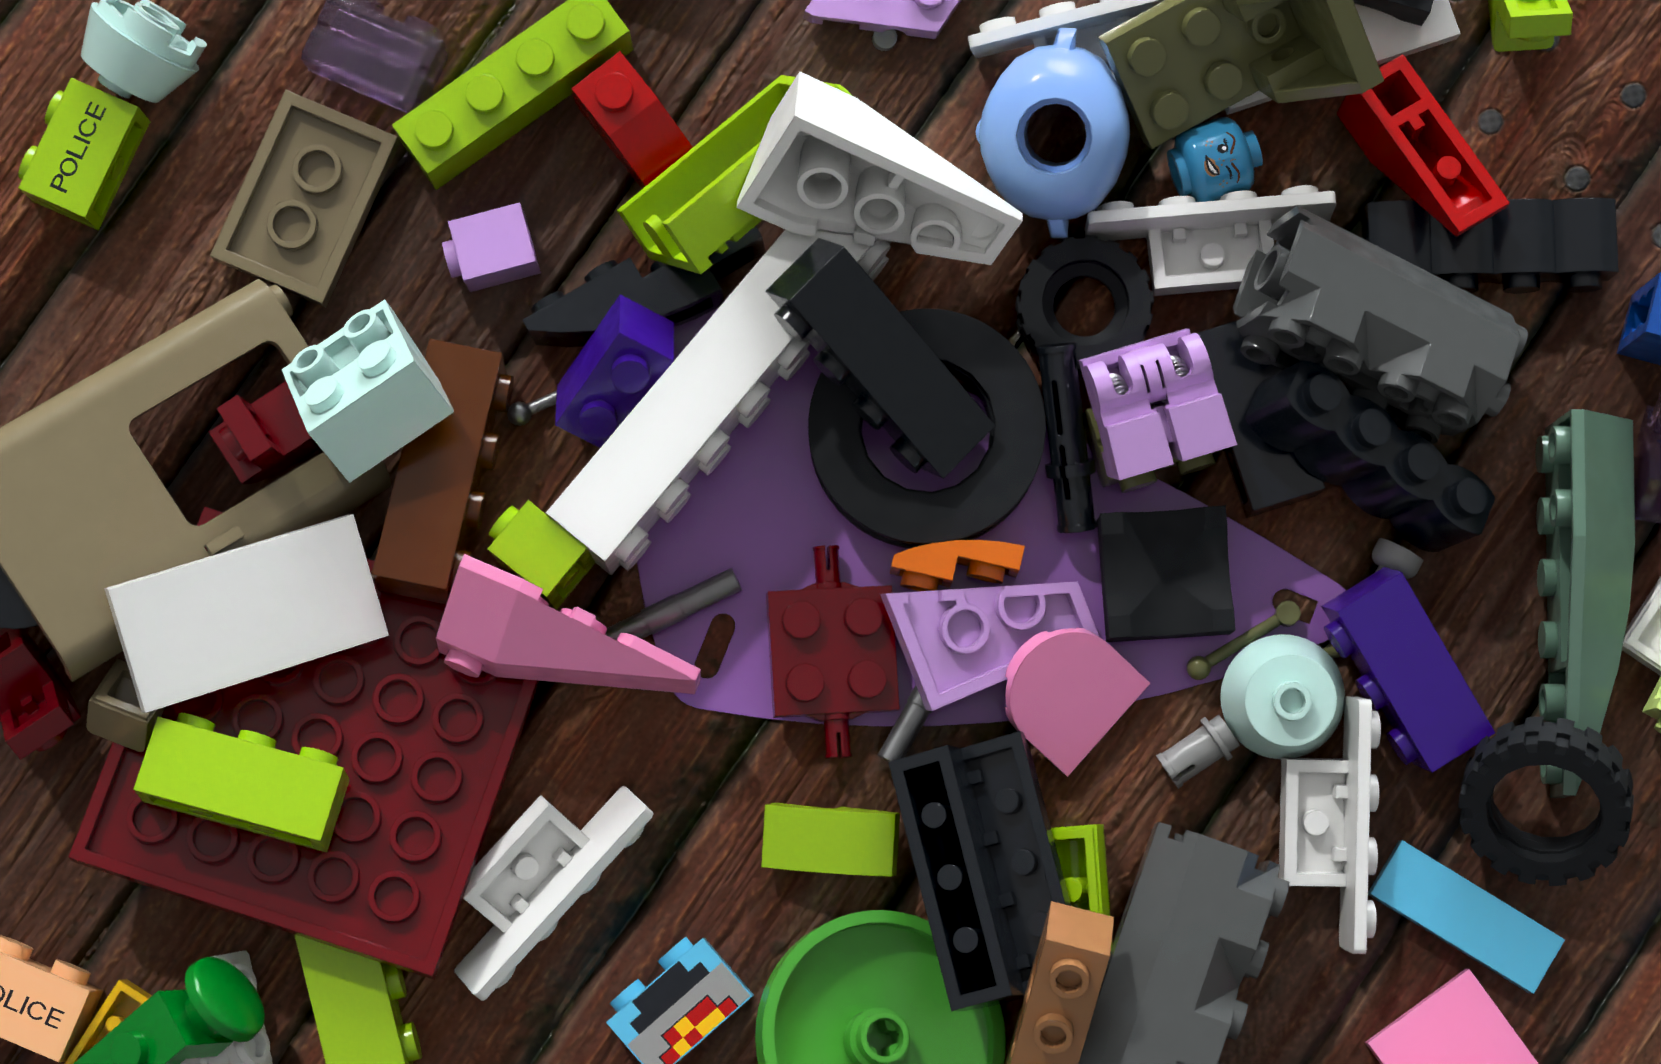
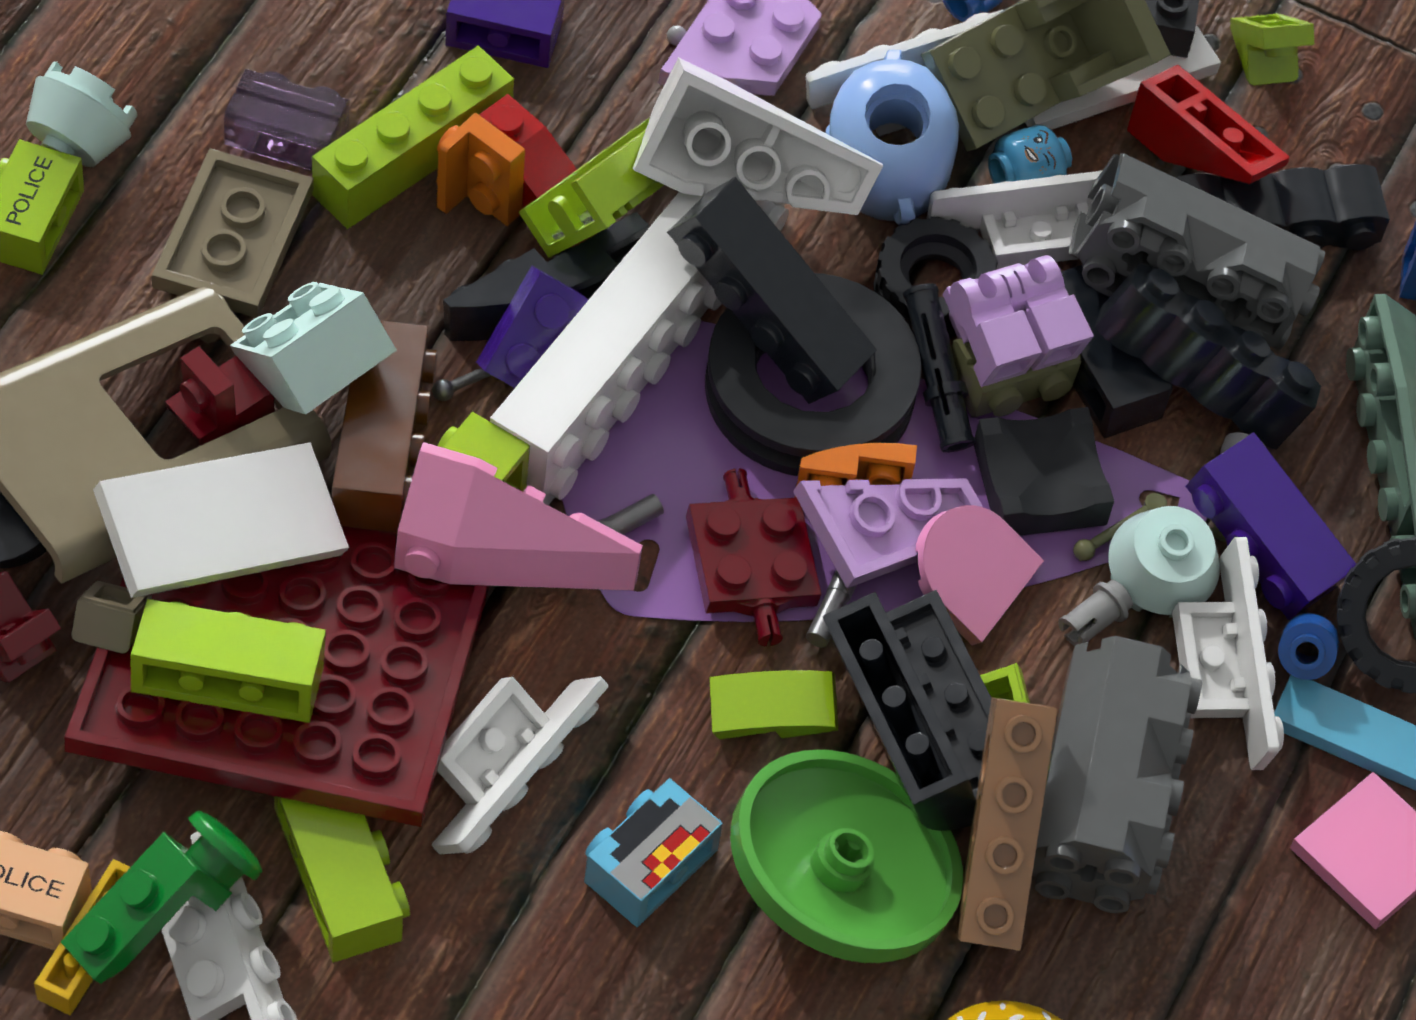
camera: 15 degrees left, 25 degrees down
lavender brick [442,202,541,292] -> none
none -> orange bracket [436,112,525,226]
none -> blue brick [1278,613,1339,680]

